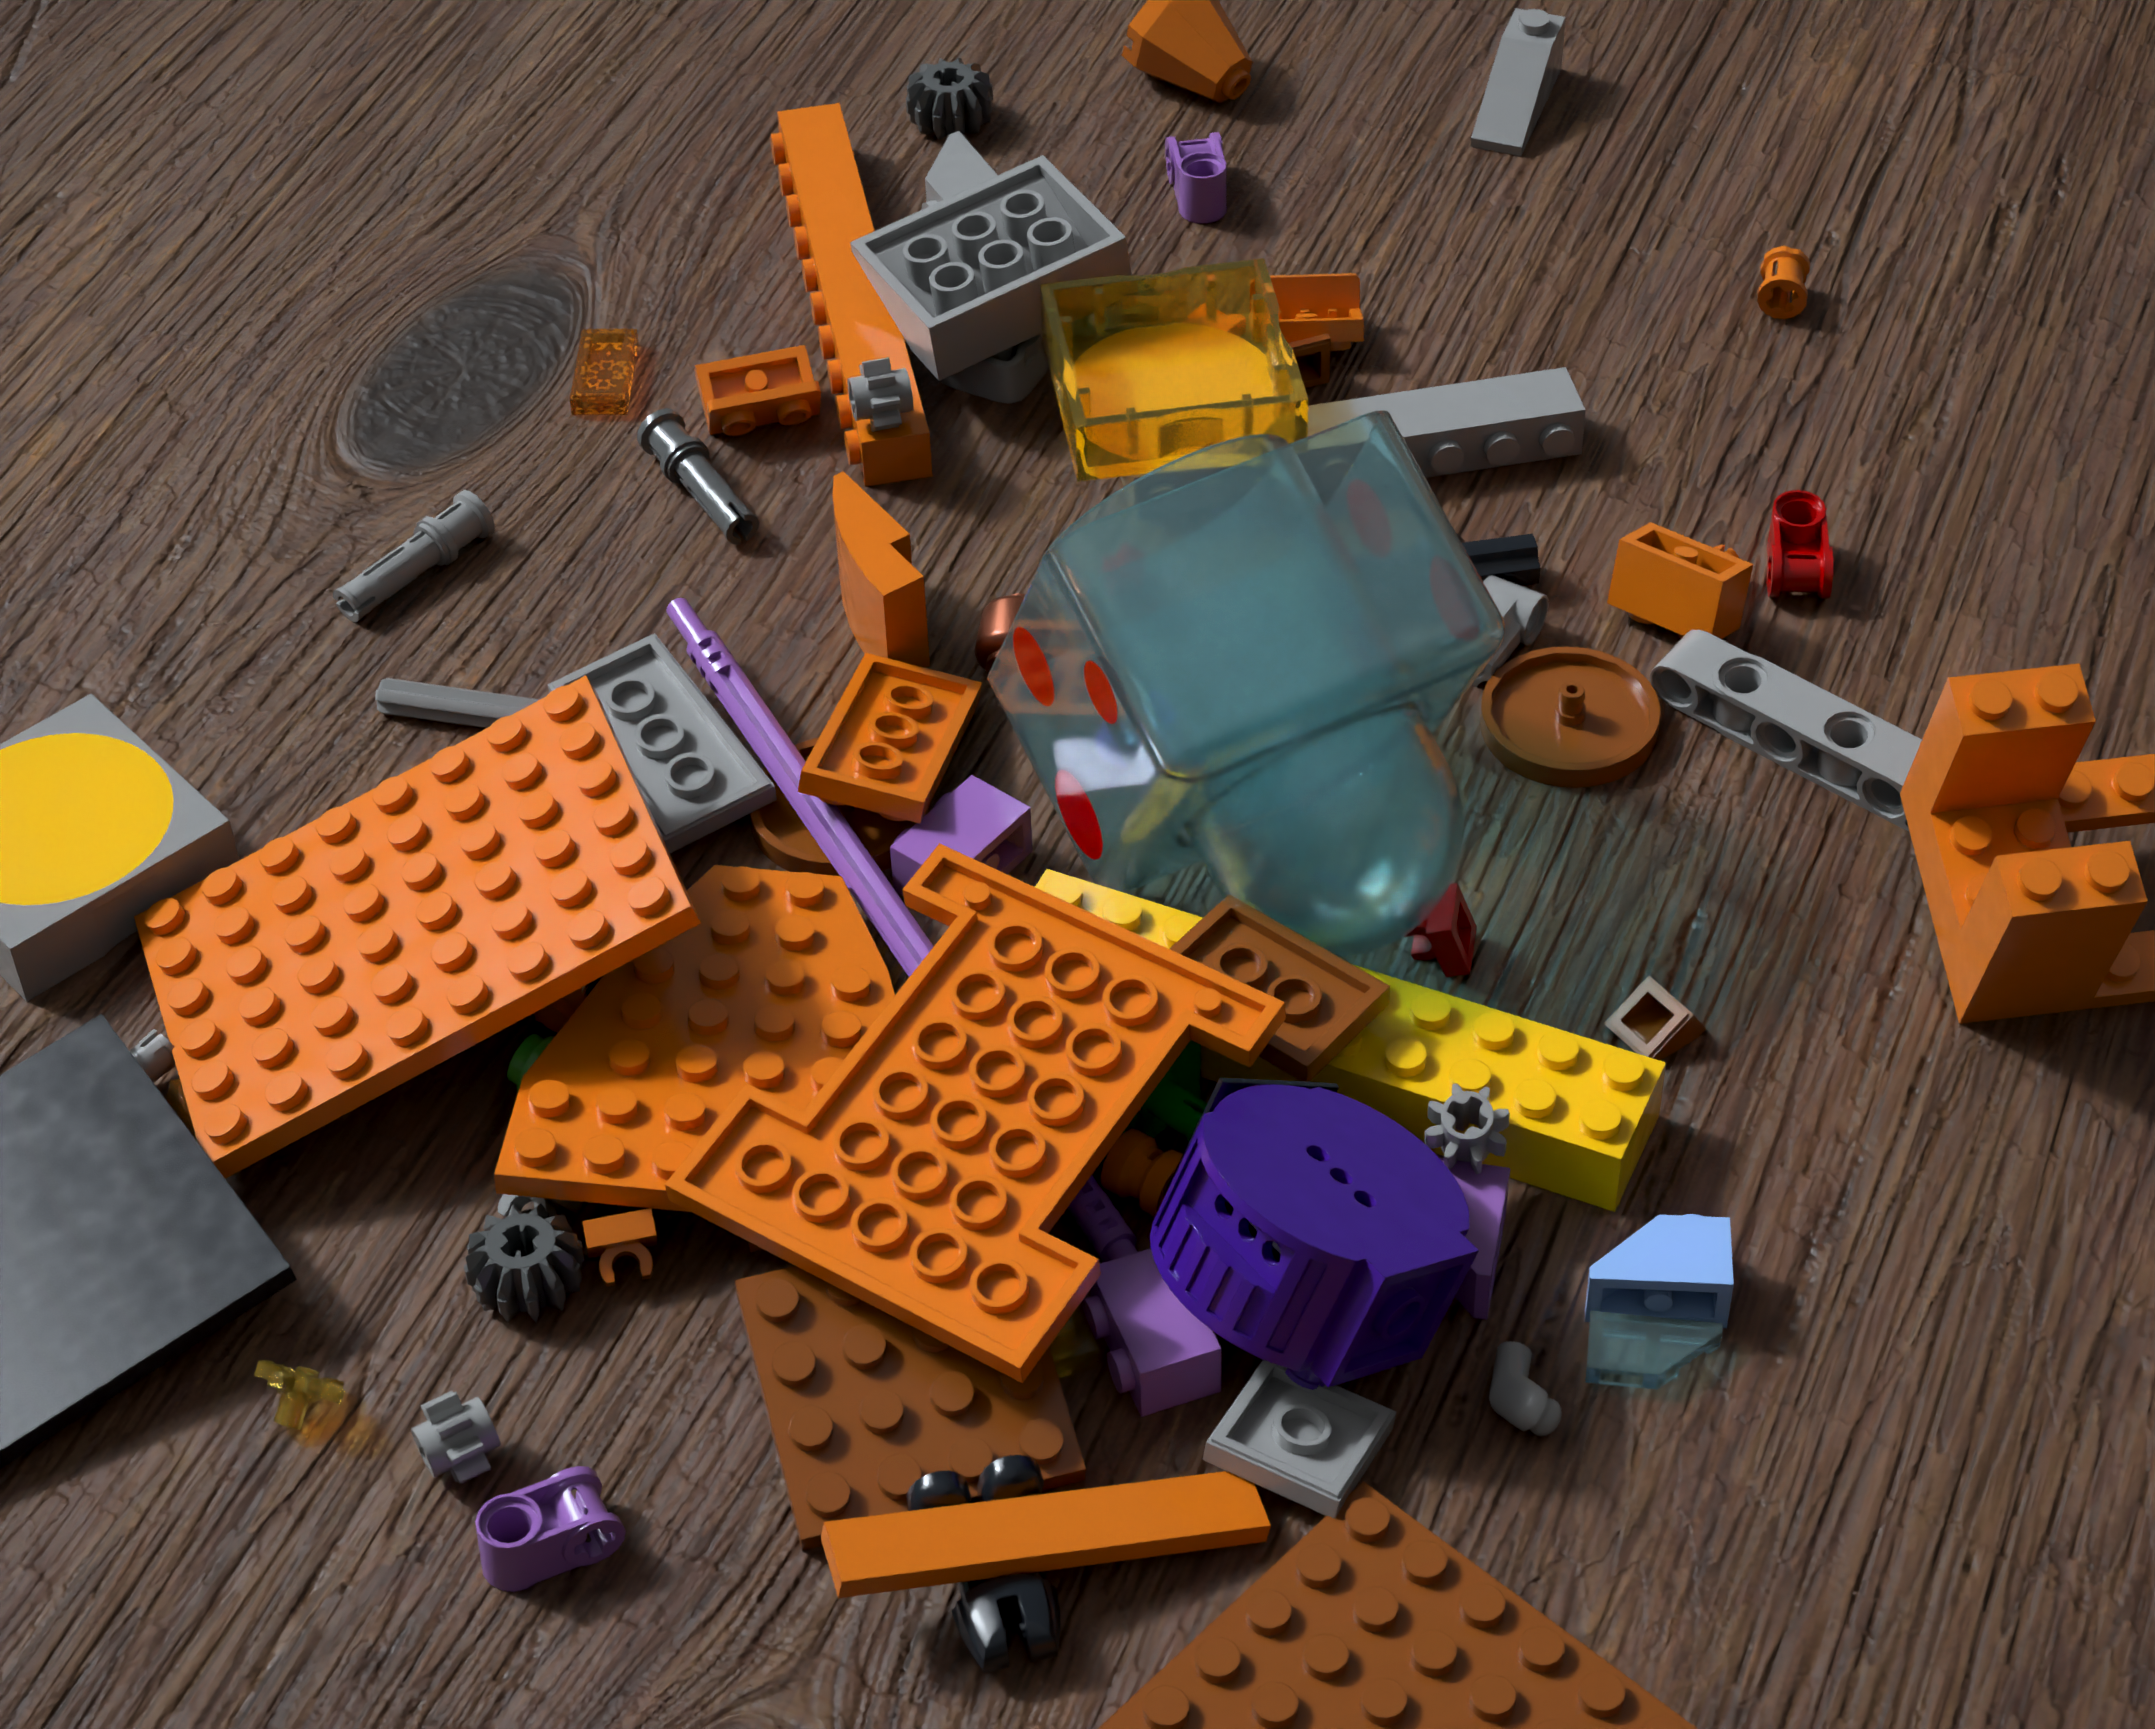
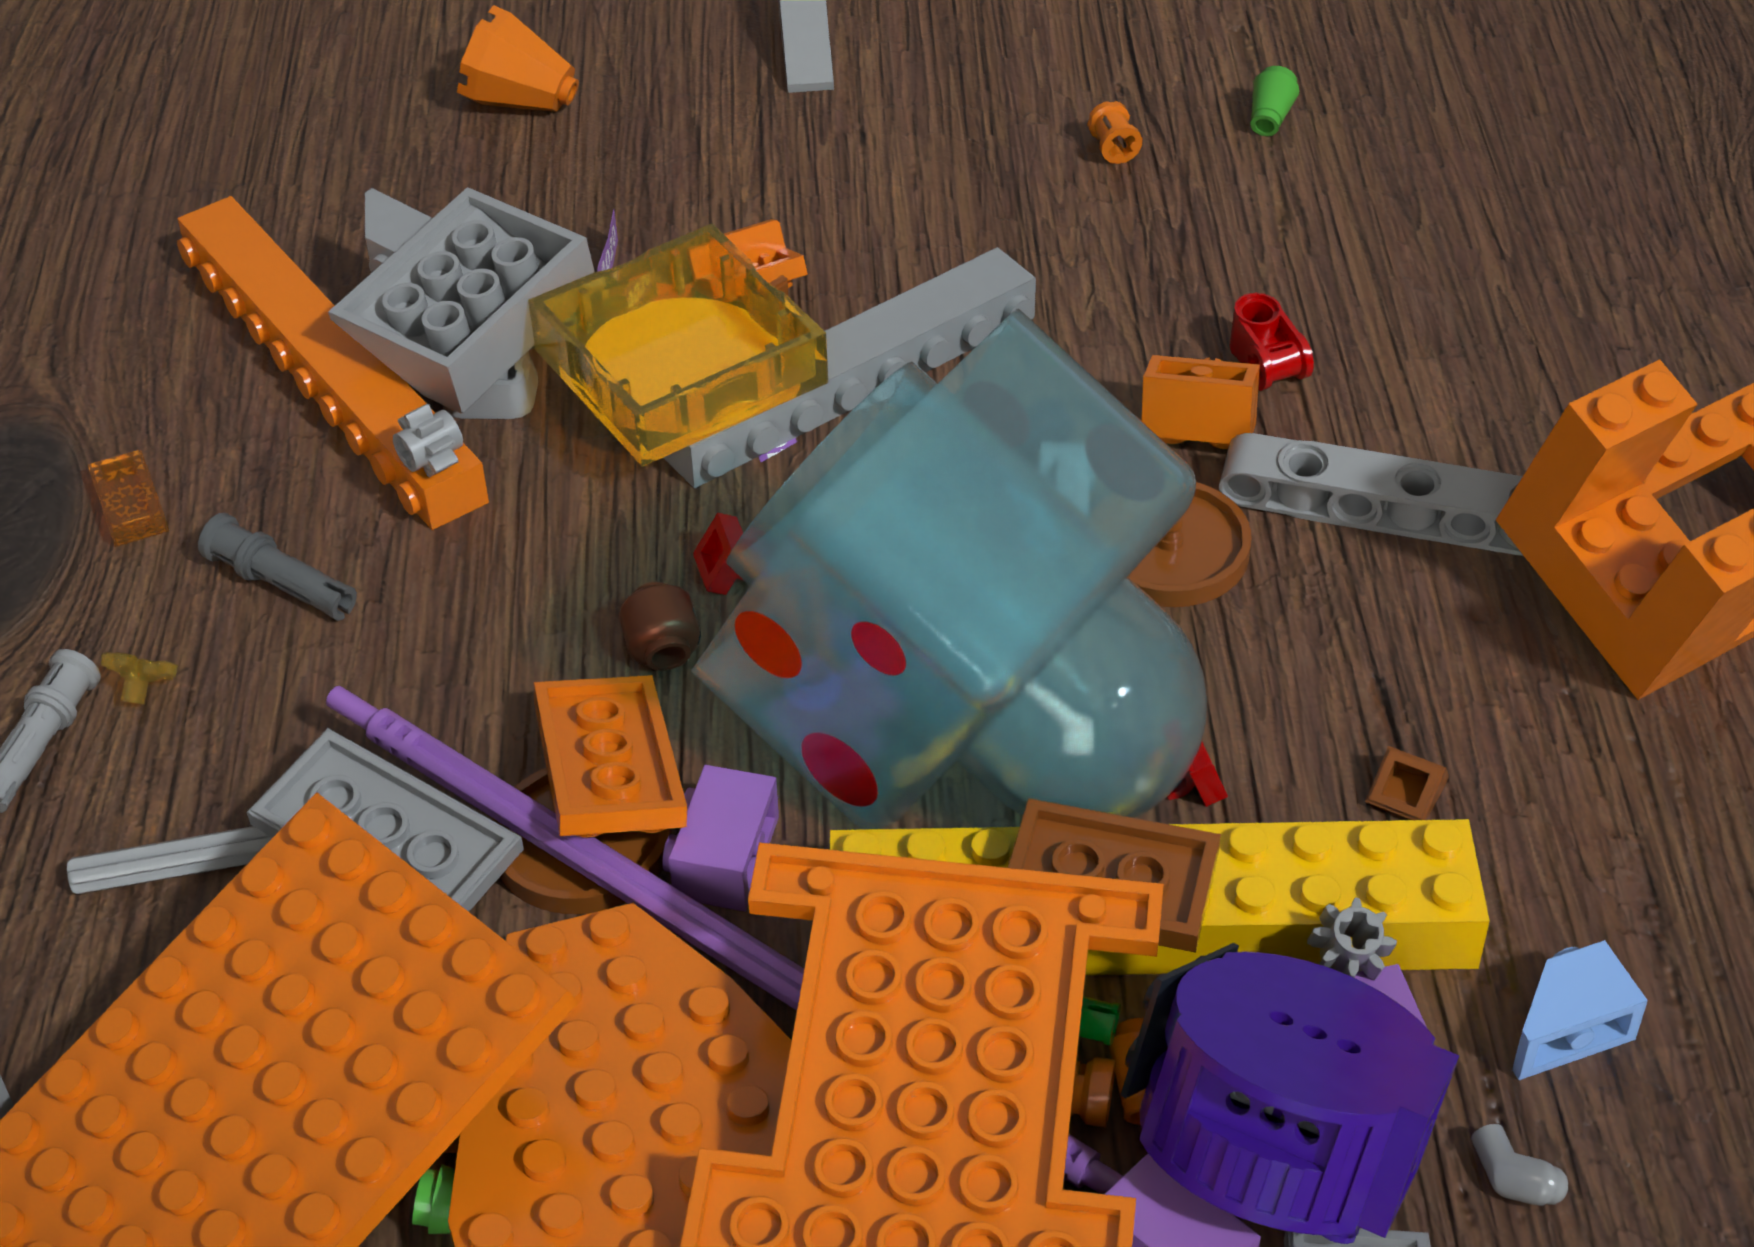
camera: 25 degrees left, 0 degrees up
orange bracket [695,345,821,436] -> none
orange slope [832,471,930,668] -> none
dark grey gear [906,58,993,140] -> none
medium lavender piece [1165,132,1227,223] -> none
clear light blue tile [1585,1311,1723,1390] -> none
none -> clear yellow plant [100,652,178,705]
none -> medium lavender sticker [597,209,618,300]
none -> bright green cone [1250,66,1299,136]

